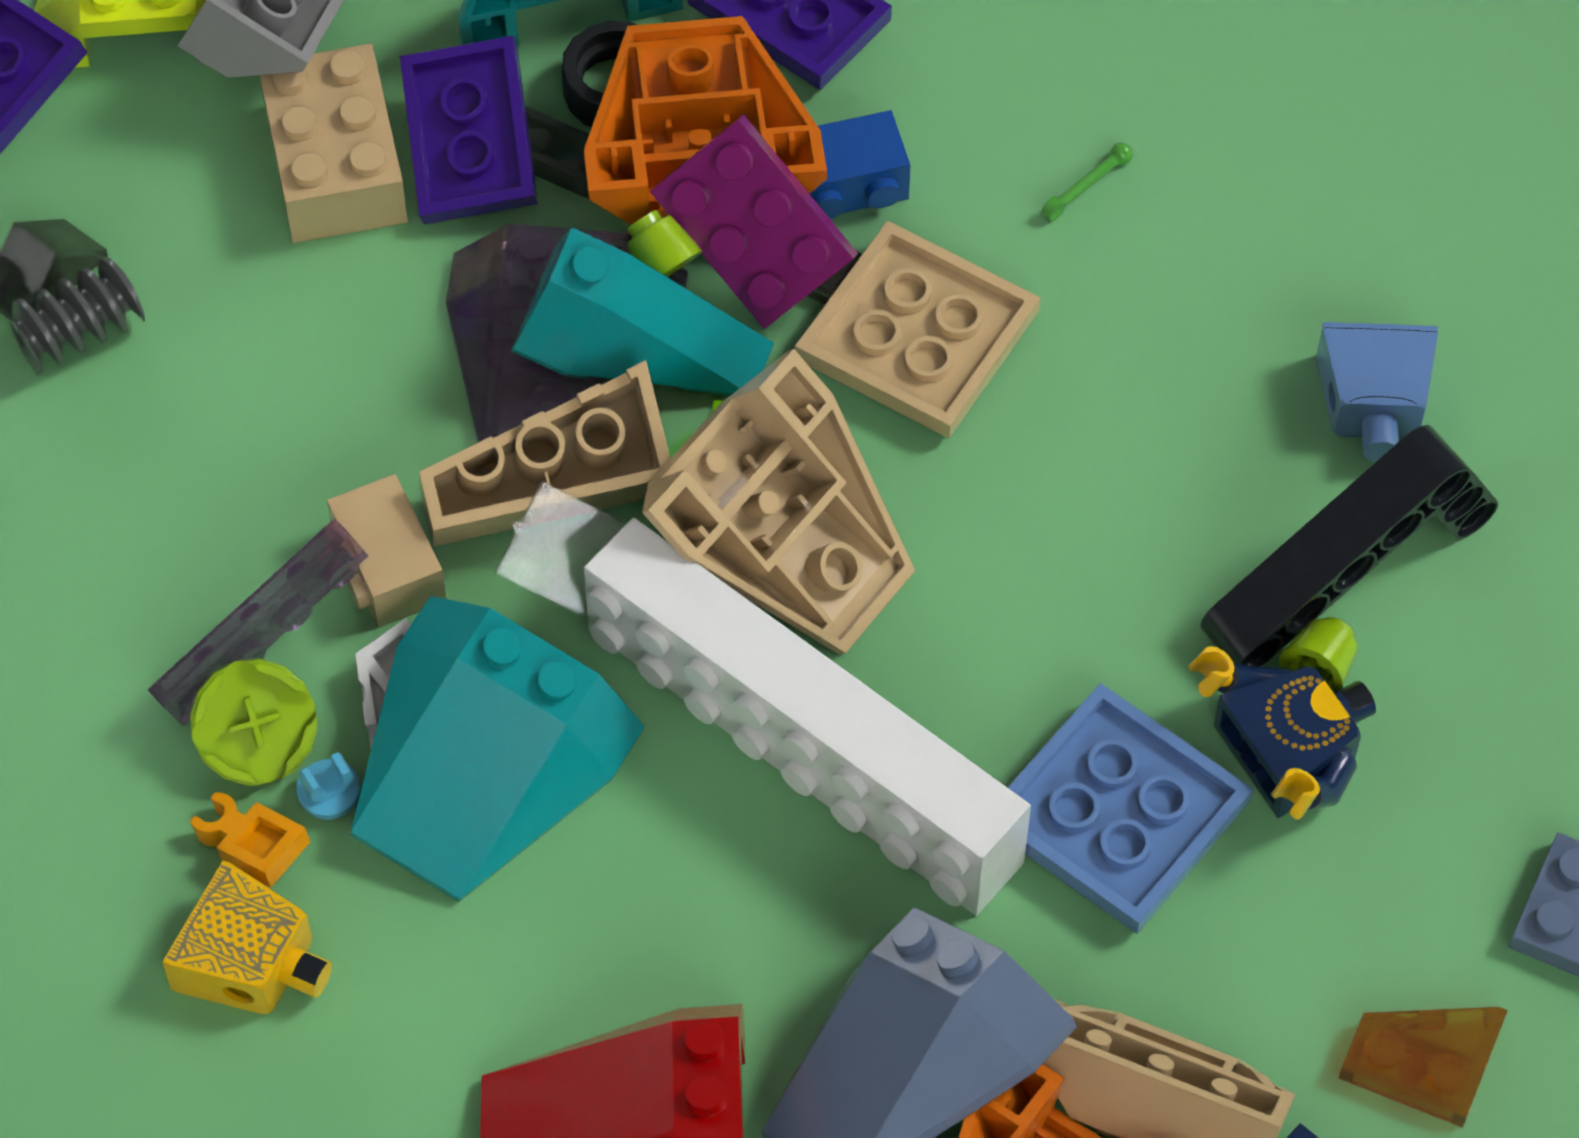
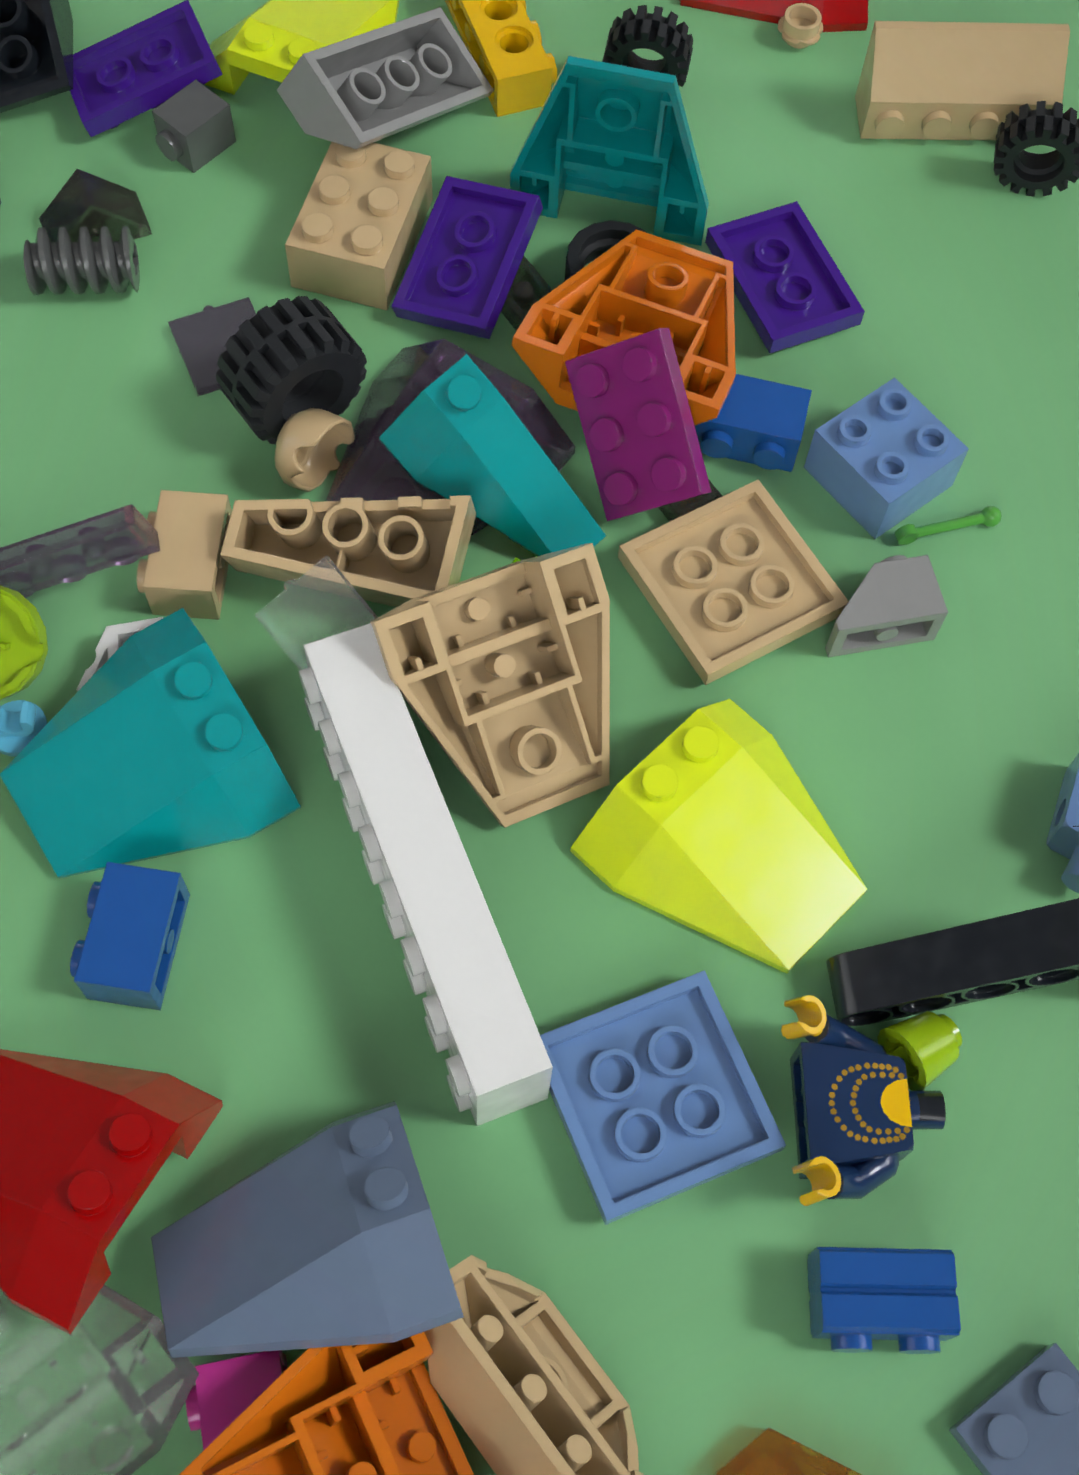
camera: 25 degrees right, 5 degrees up
lime hat [626,210,703,277] -> none
none -> blue brick [70,862,190,1011]
none -> dark grey brick [152,80,236,173]
none -> piece [168,297,256,396]
none -> black tyre [216,296,367,444]
none -> tan hair [274,408,355,492]
none -> neon yellow wedge [570,699,867,974]
none -> medium blue brick [804,377,969,539]
none -> blue brick [807,1247,961,1354]
none -> light grey slope [825,555,948,658]

